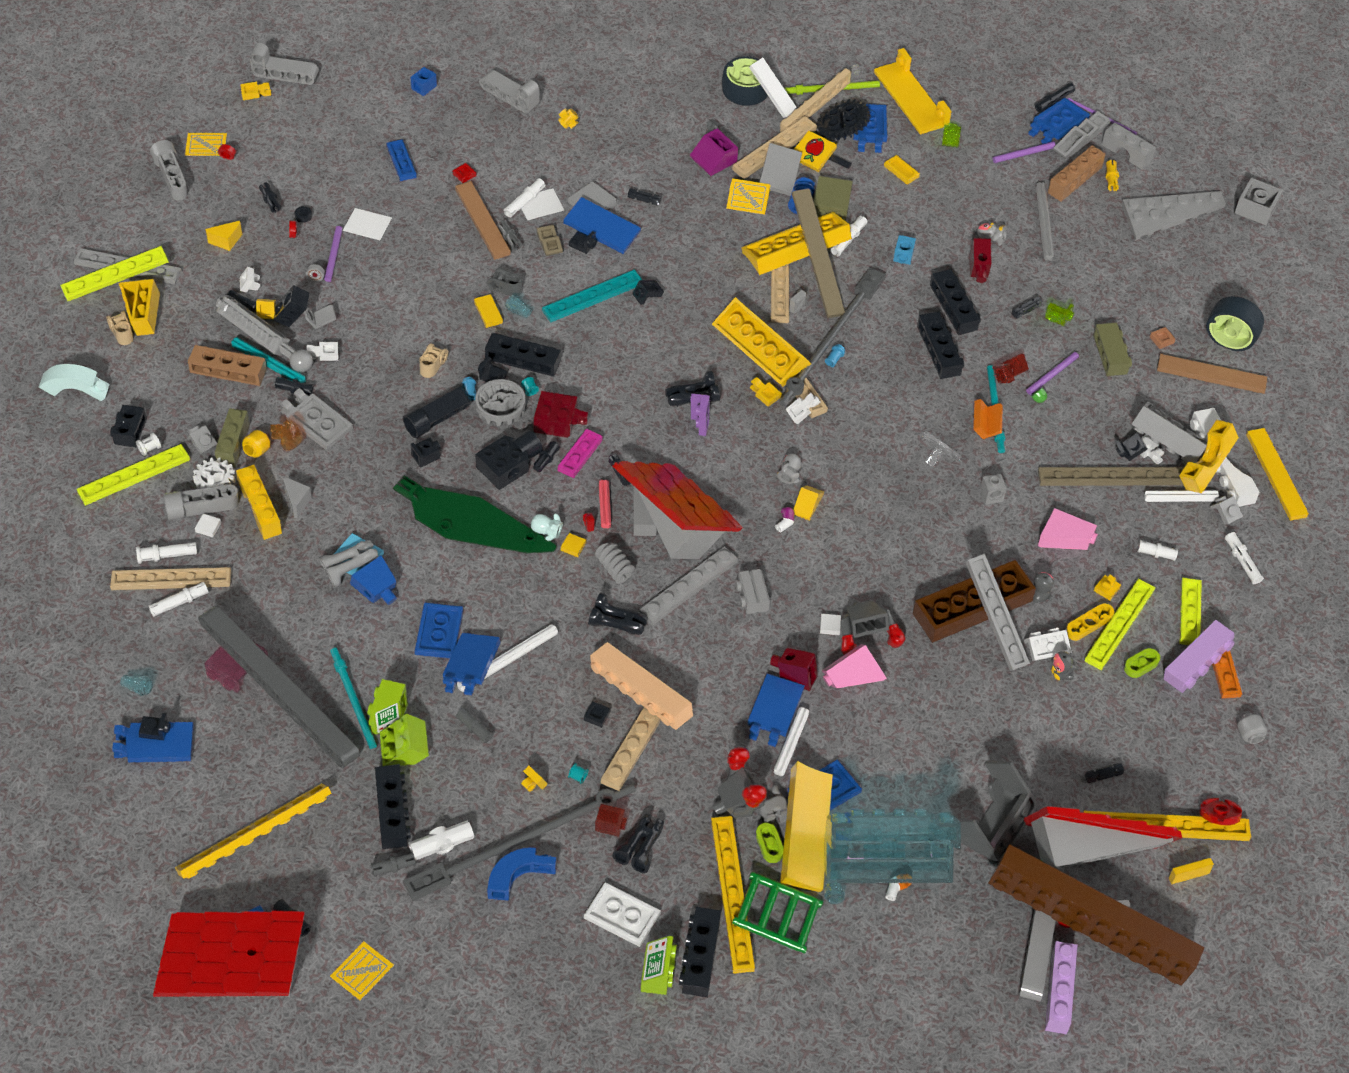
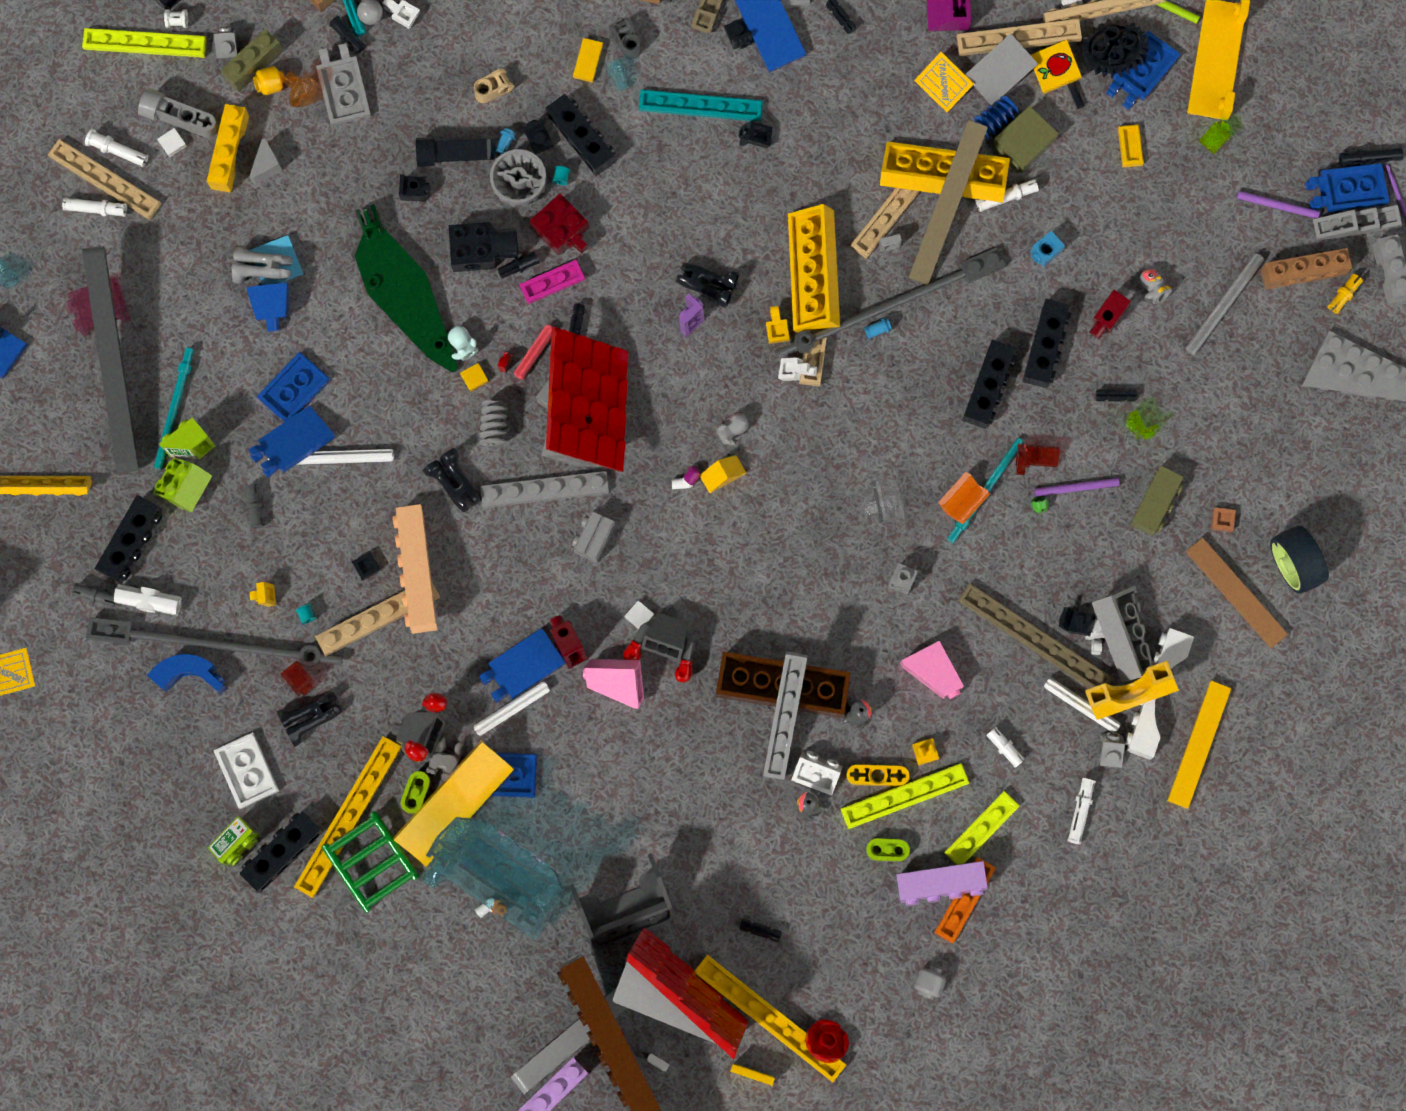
camera: 40 degrees right, 25 degrees up
white gear [193,458,235,489] -> none

